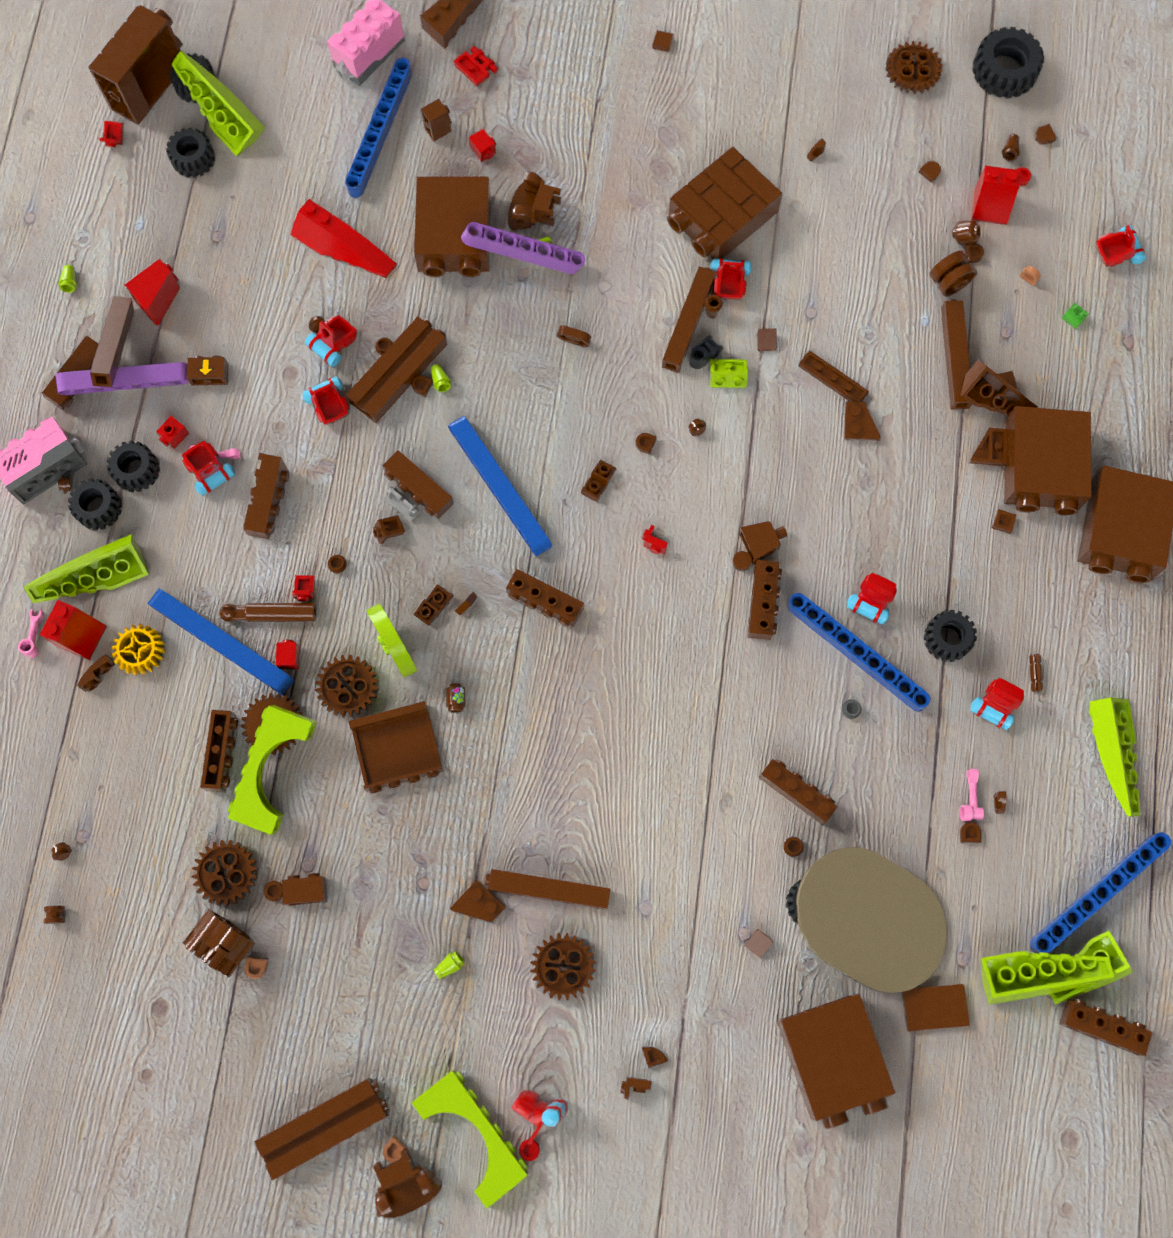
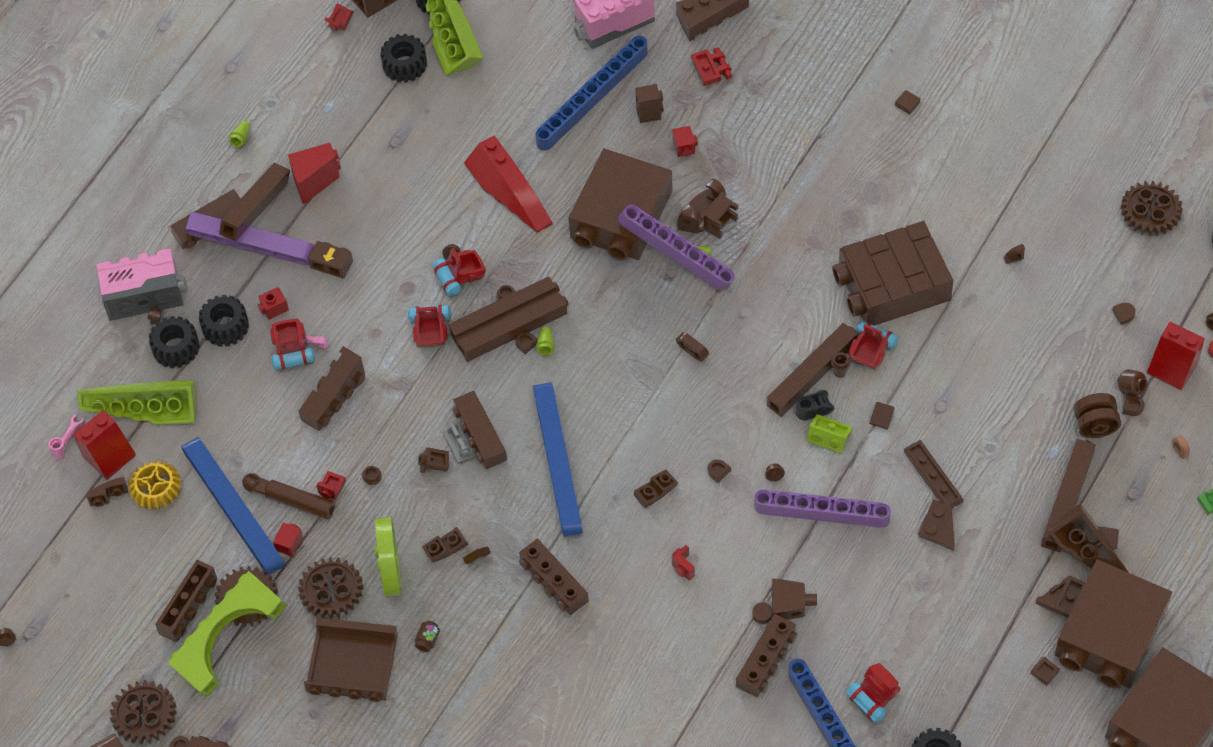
camera: 25 degrees right, 15 degrees down
none -> medium lavender beam [754,489,891,528]

